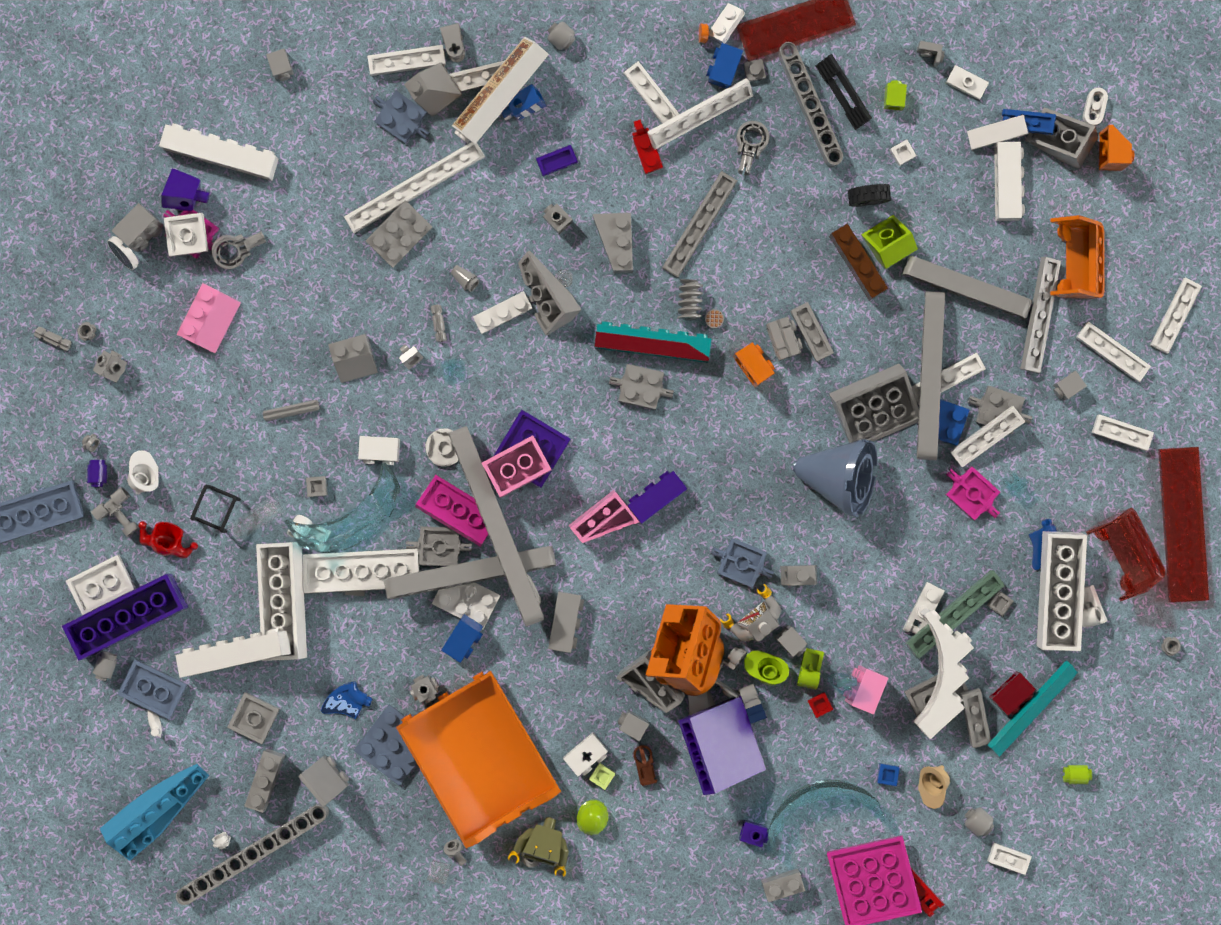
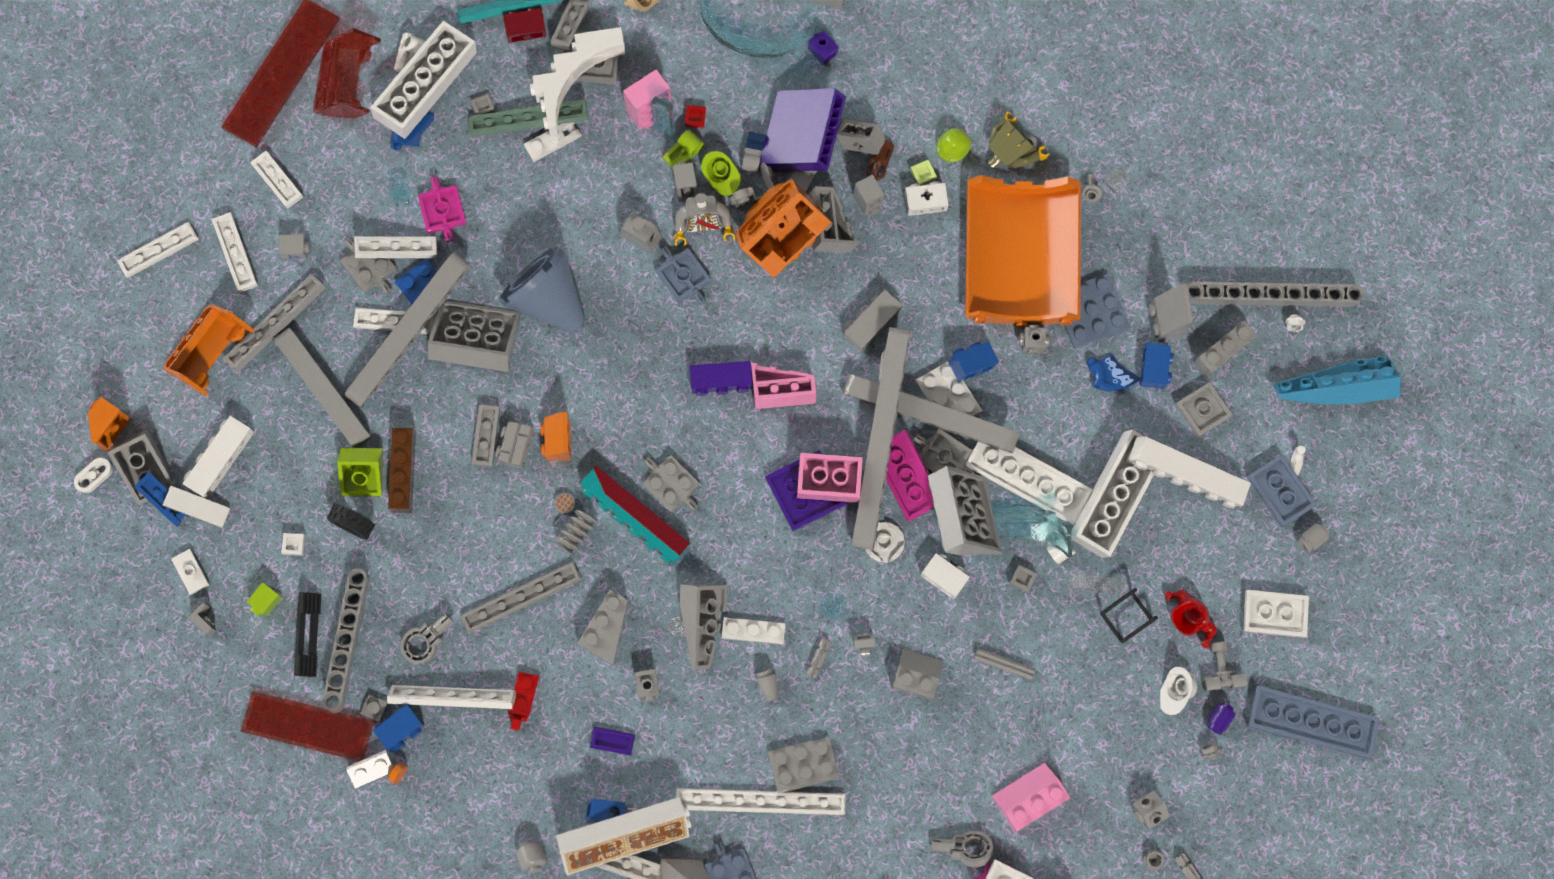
camera: 150 degrees left, 10 degrees down
dark purple brick [62,573,189,661] -> none
white tile [623,61,679,124] -> none
blue plate [877,763,900,786] -> none
none -> light grey brick [837,119,886,155]
none -> light grey slope [928,466,1002,555]
none -> blue brick [1140,343,1174,389]

